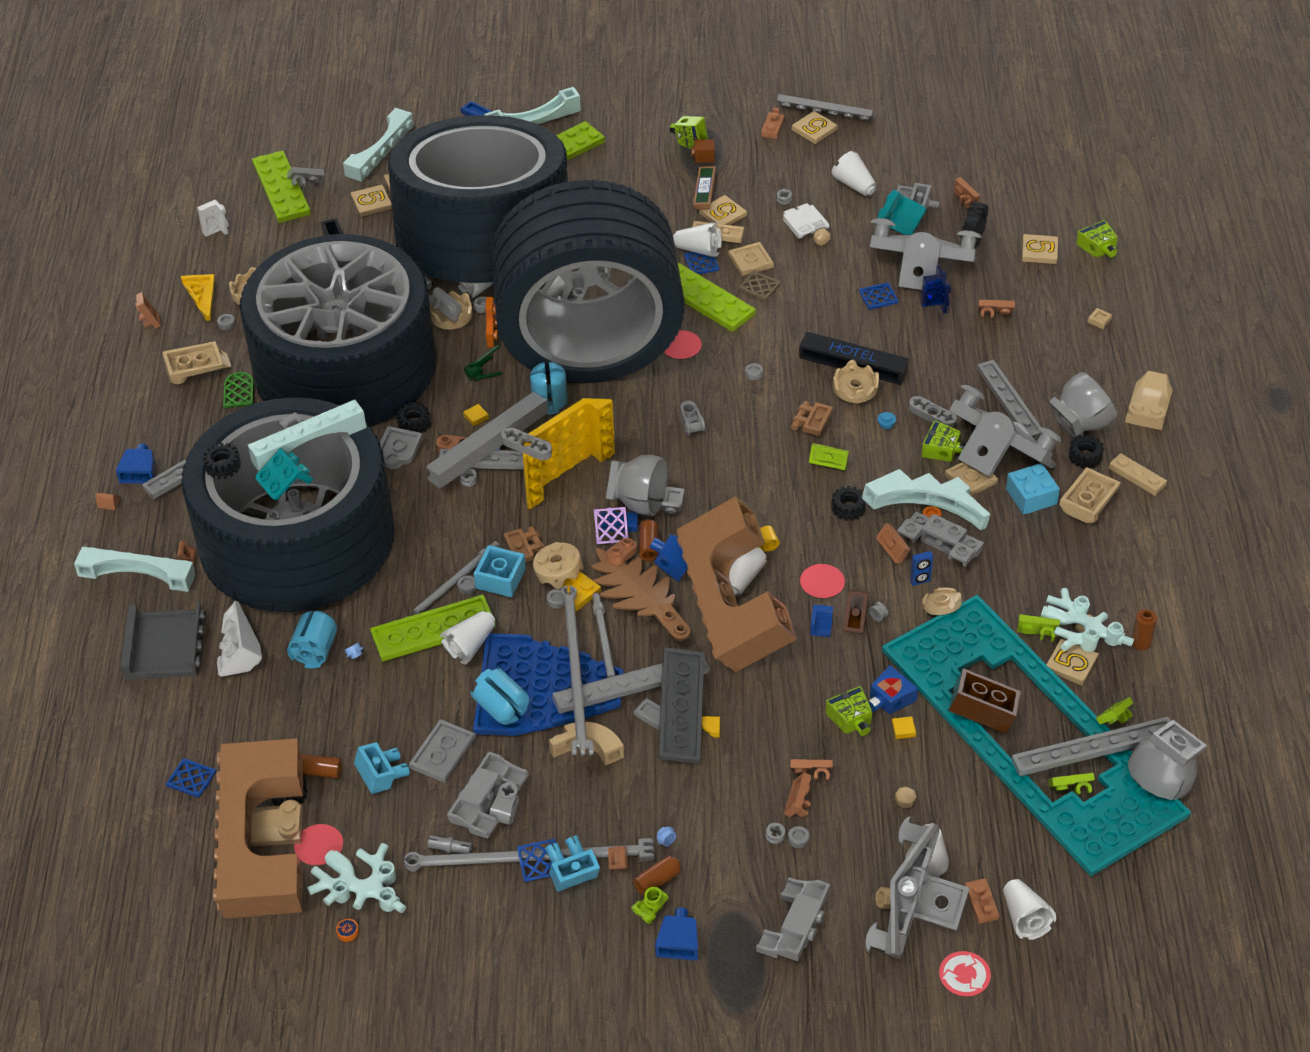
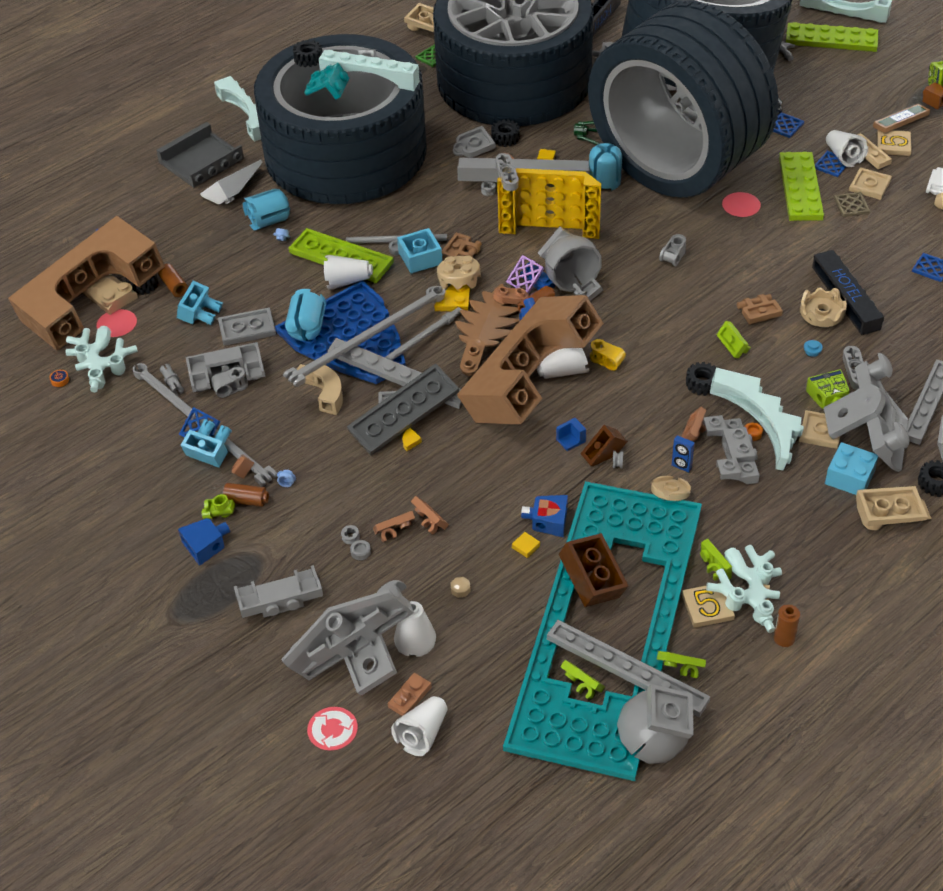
camera: 50 degrees right, 0 degrees up
light grey tile [745,363,763,380] -> none
coral sticker [800,564,845,598] -> none
lime torso [825,686,872,736] -> none

